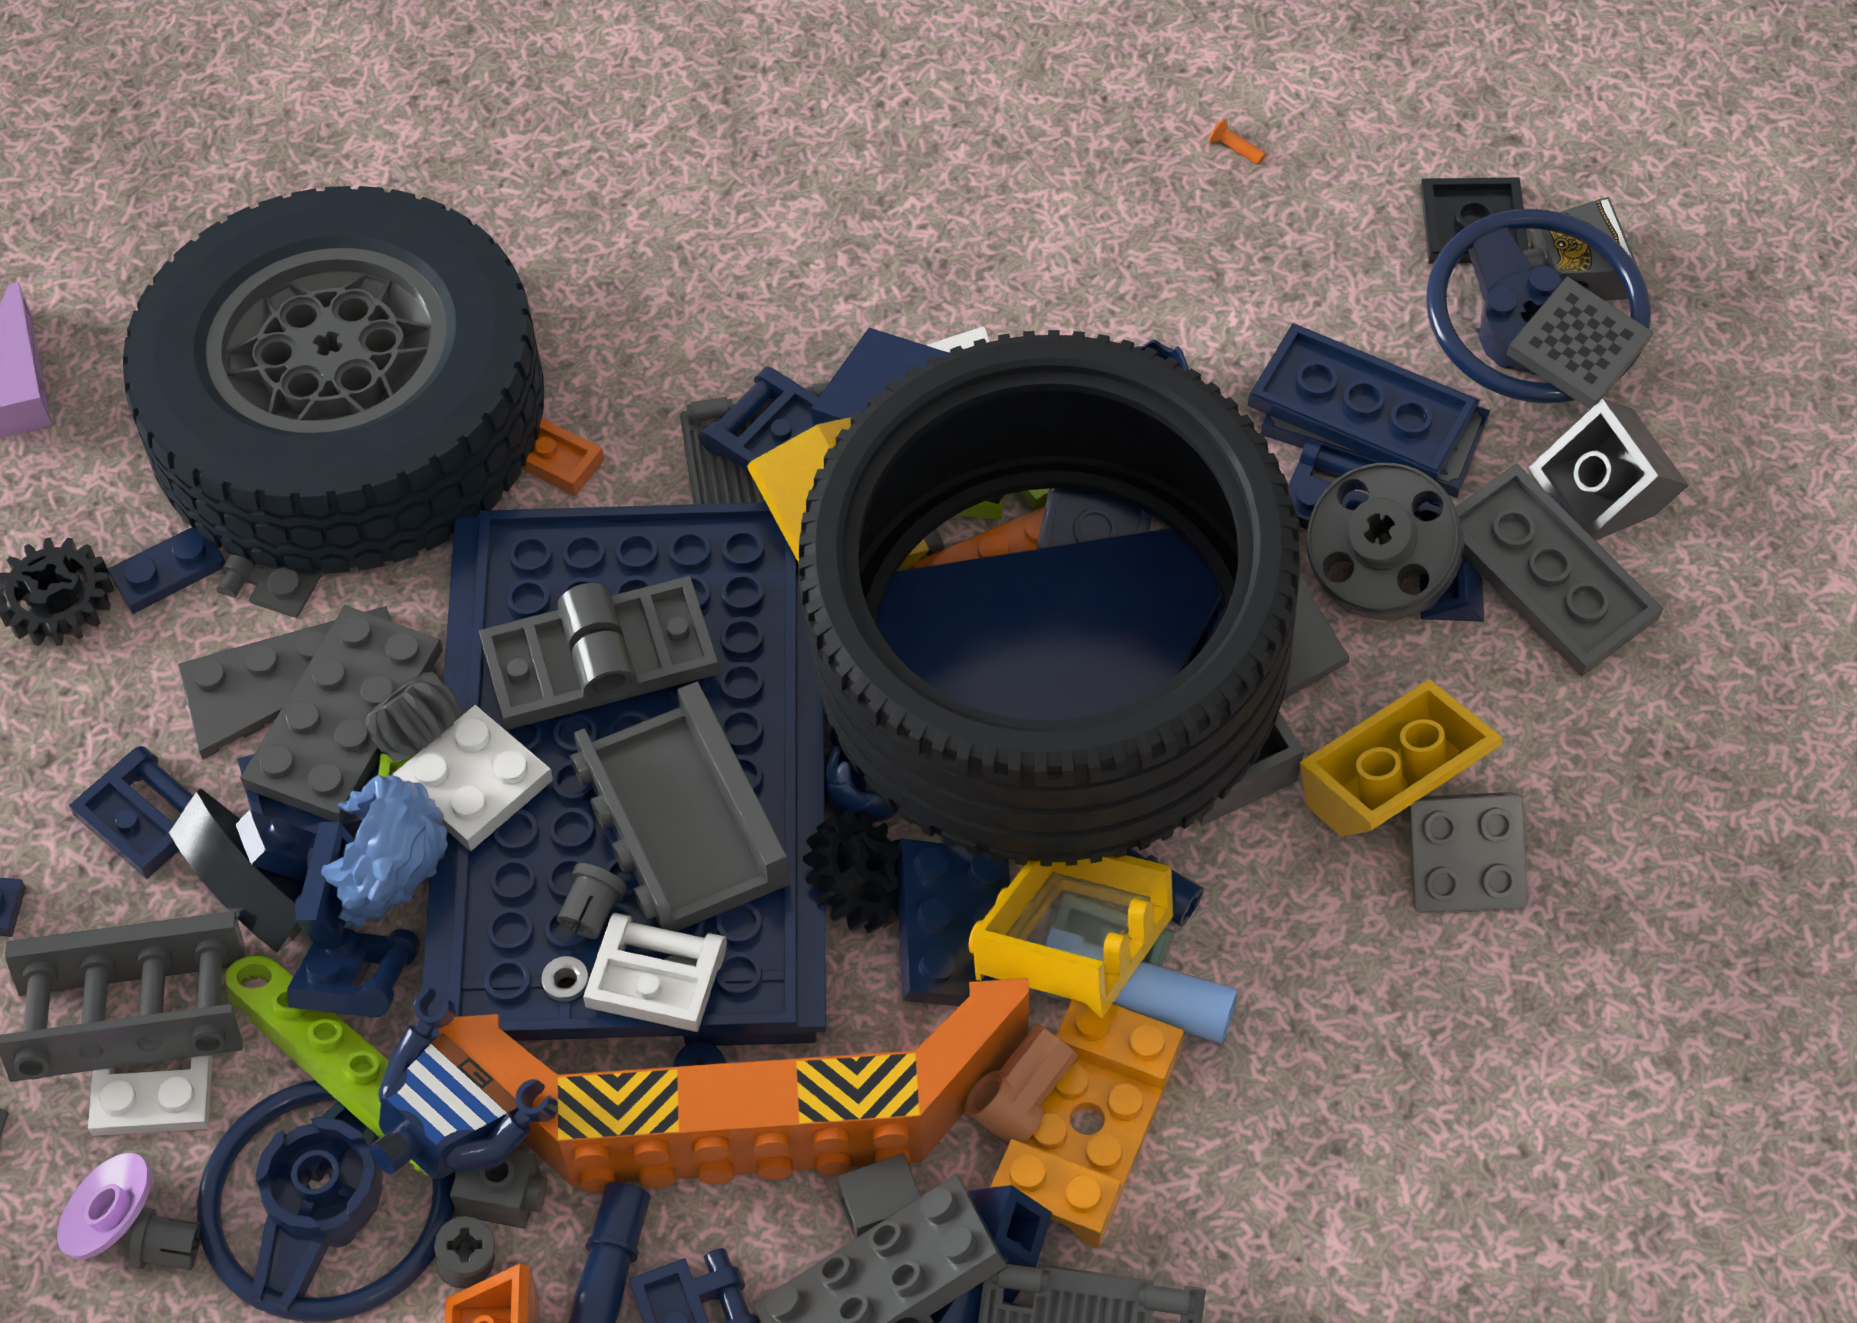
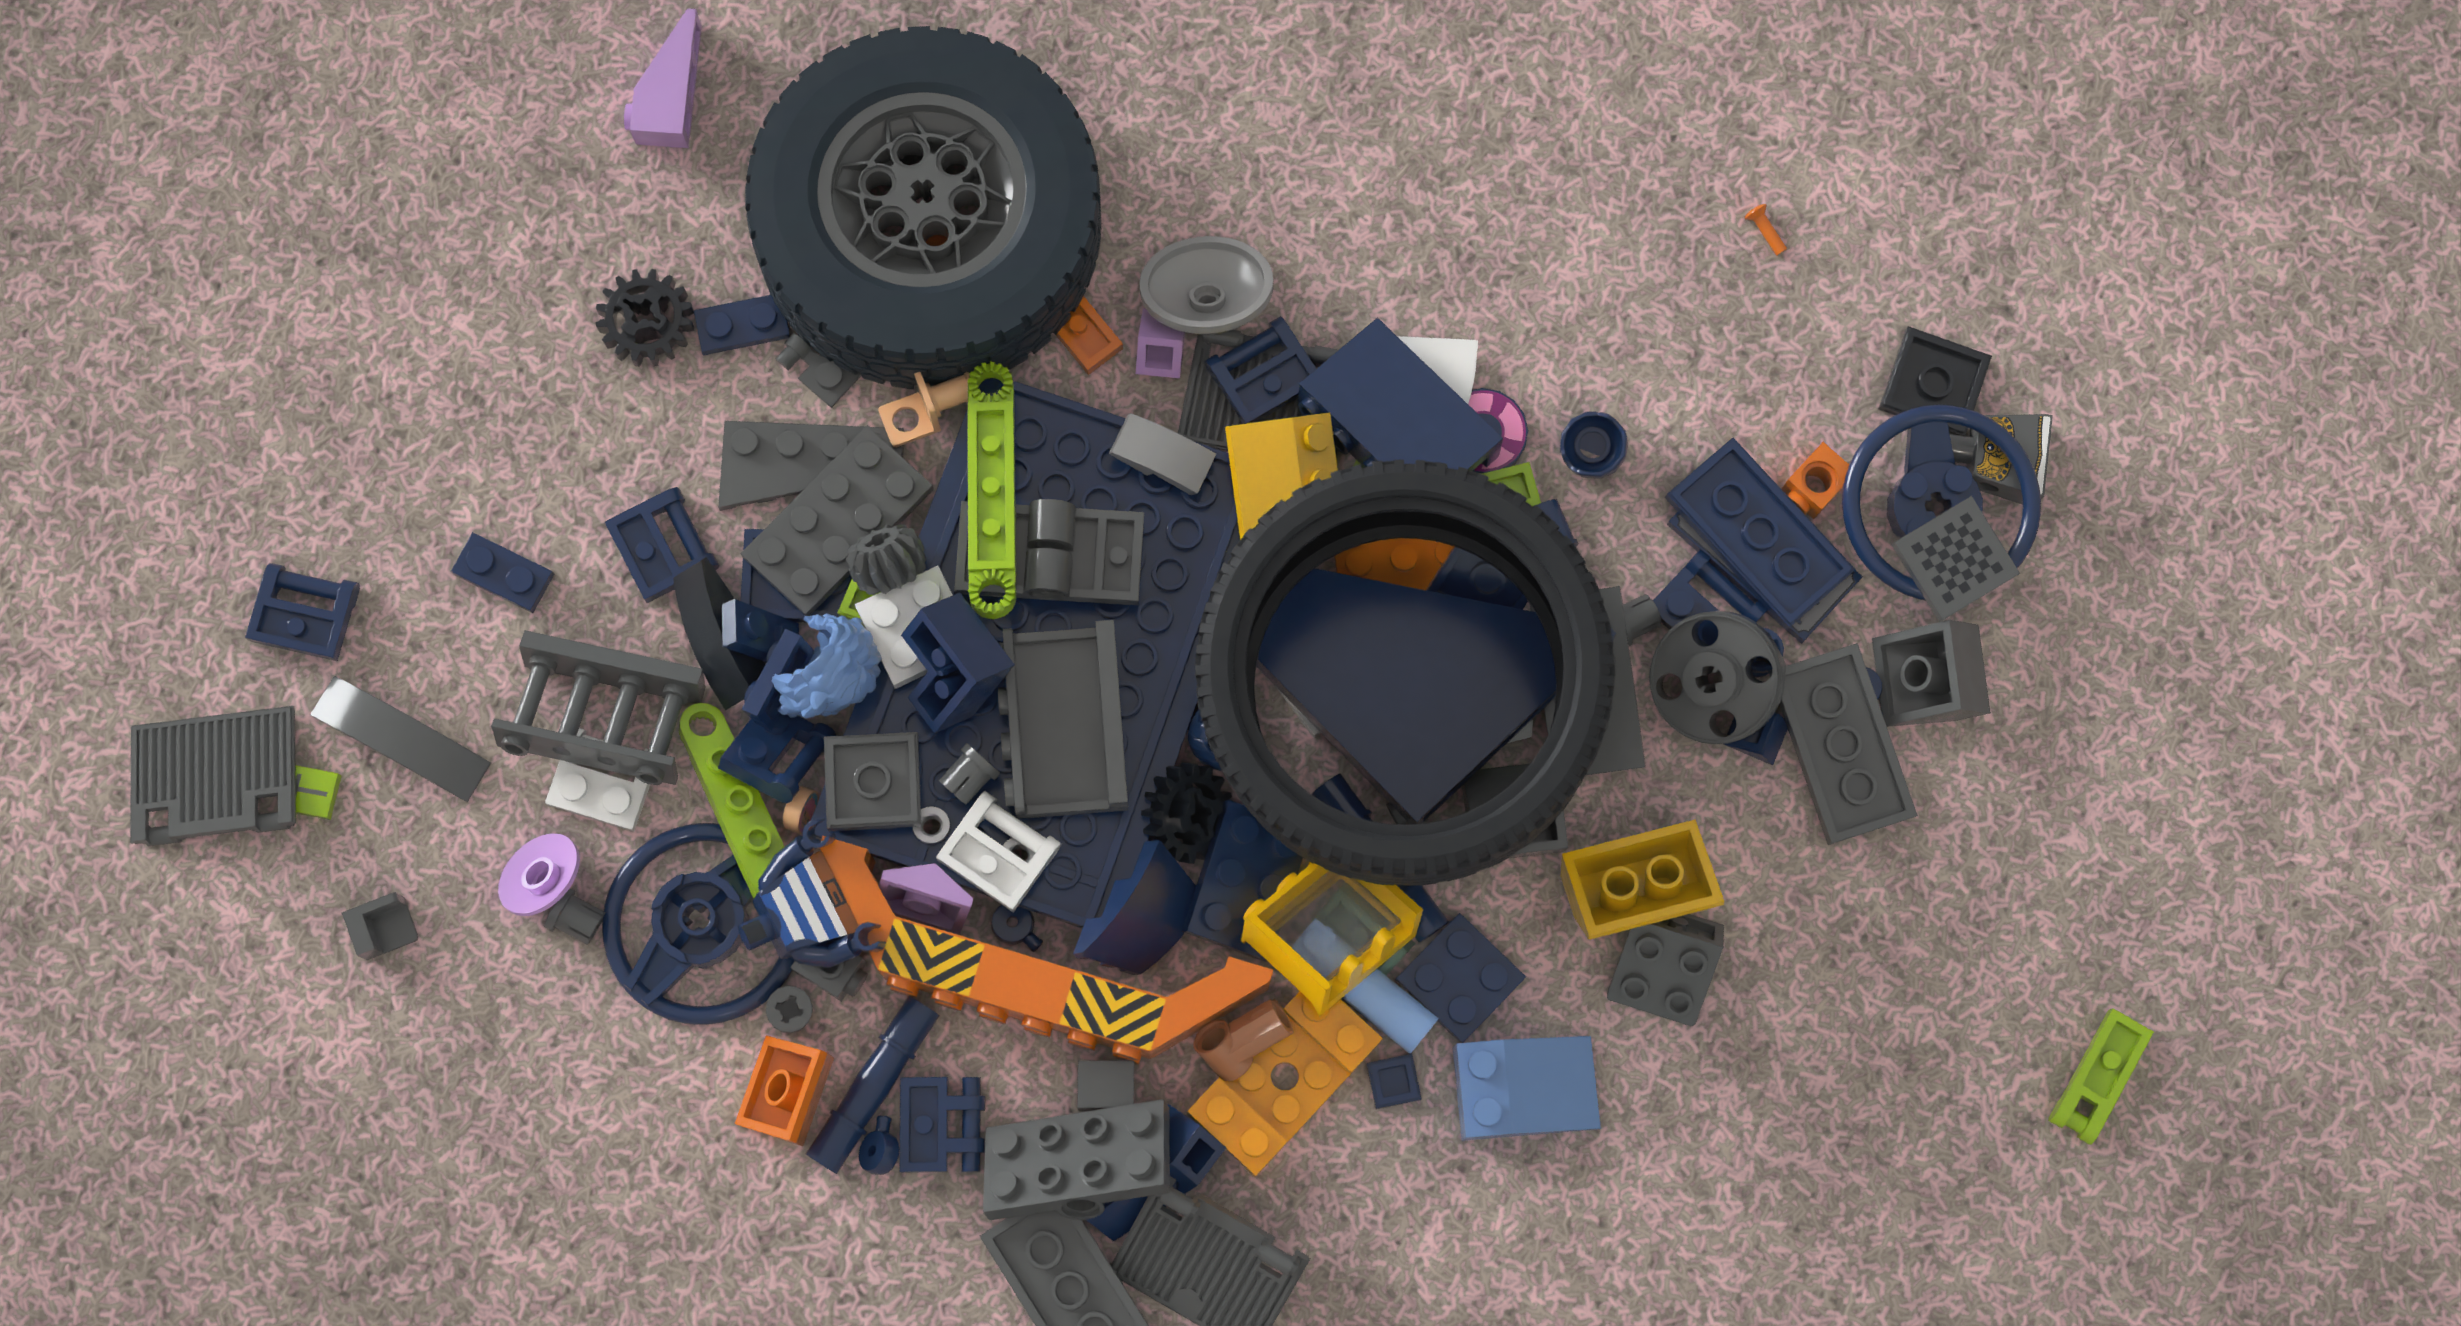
camera: 15 degrees right, 20 degrees up
none -> light nougat tile [783,786,819,834]
none -> dark grey plate [824,732,922,831]
none -> light nougat bracket [878,372,969,448]
none -> lavender slope [878,863,973,935]
none -> dark blue brick [901,593,1015,734]
none -> lime plate [967,362,1016,619]
none -> dark blue slope [1073,840,1196,975]
none -> light grey slope [1109,413,1216,495]
none -> lavender brick [1136,308,1185,379]
none -> light grey dish [1139,236,1274,335]
none -> dark blue tile [1366,1054,1422,1109]
none -> dark blue plate [1395,913,1526,1043]
none -> medium blue slope [1452,1036,1601,1141]
none -> orange brick [1781,442,1849,519]

